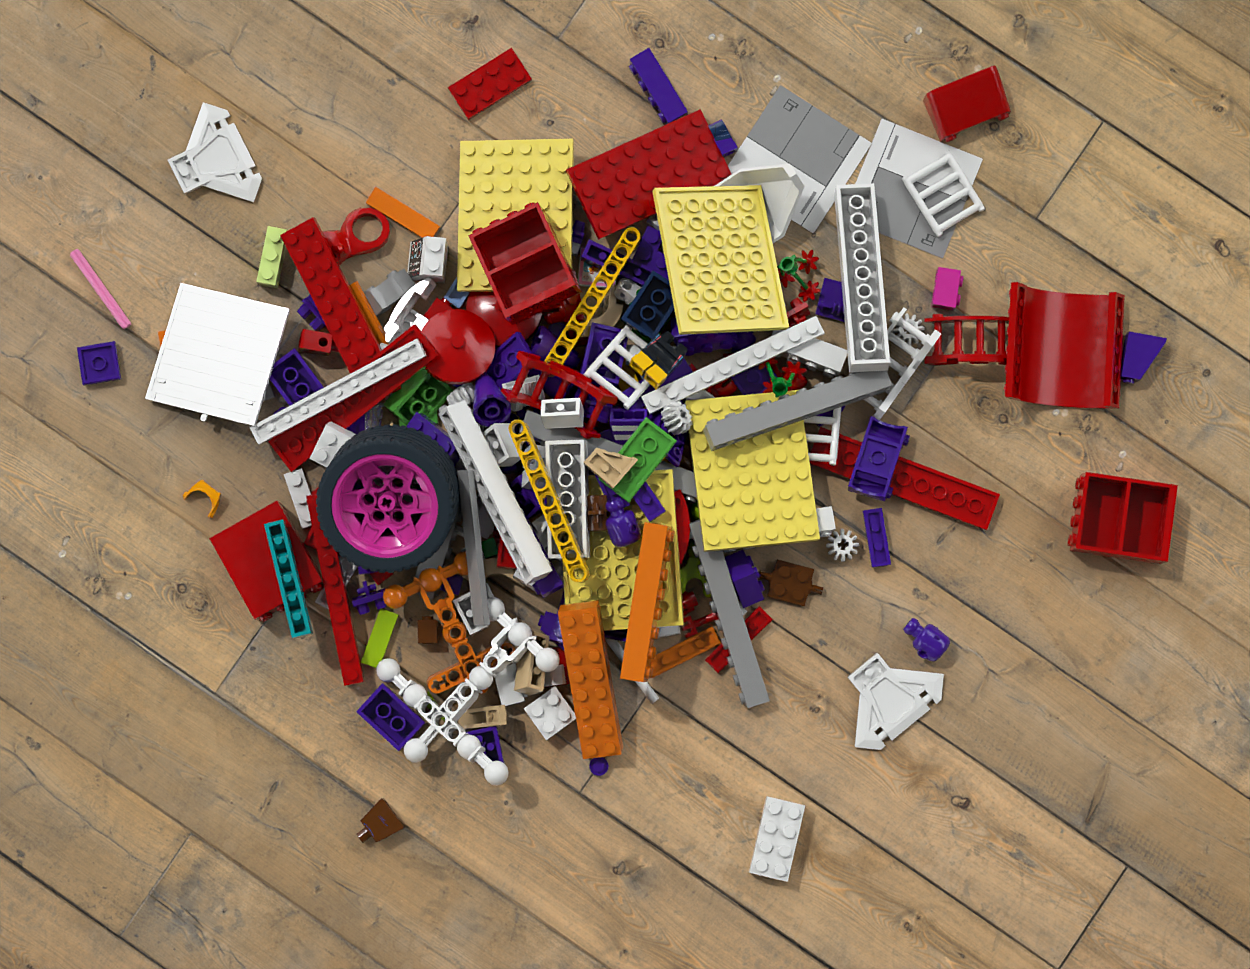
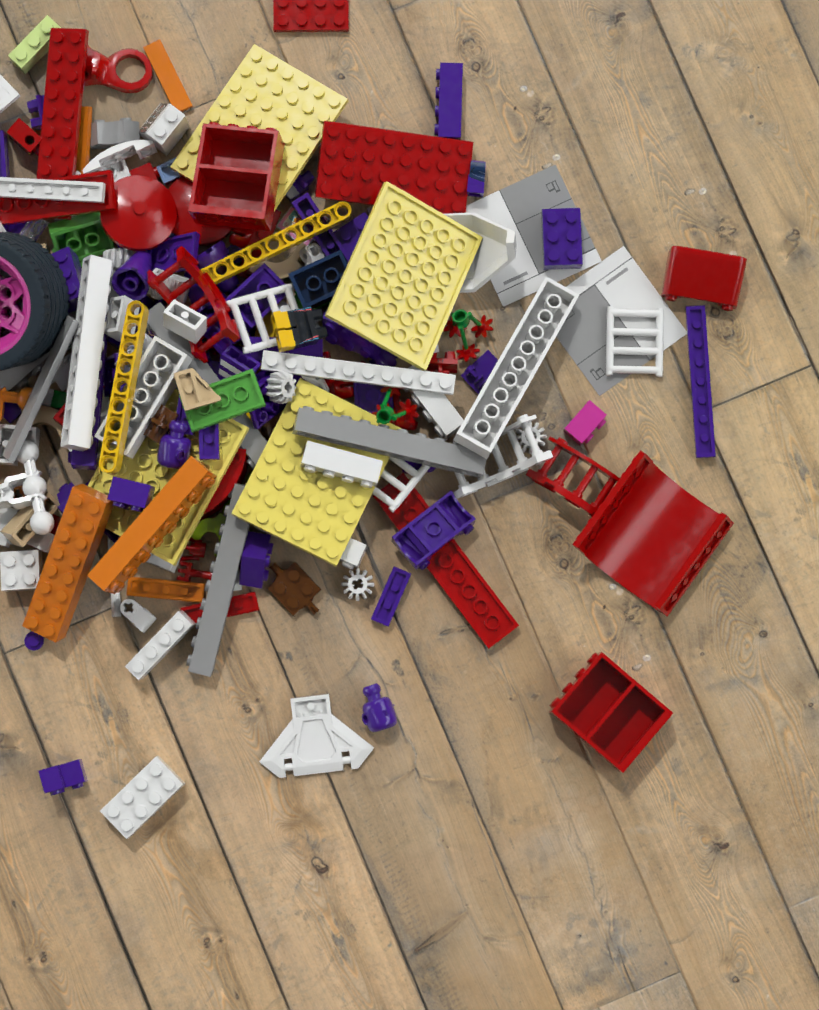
camera: 35 degrees right, 0 degrees up
dark purple slope [1121,331,1167,384] -> none
none -> dark purple brick [38,759,88,796]
none -> dark purple brick [107,476,155,512]
none -> white piece [120,599,157,633]
none -> white brick [125,610,196,680]
none -> white brick [300,441,383,488]
none -> dark purple brick [541,208,583,270]
none -> dark purple plate [685,305,716,458]

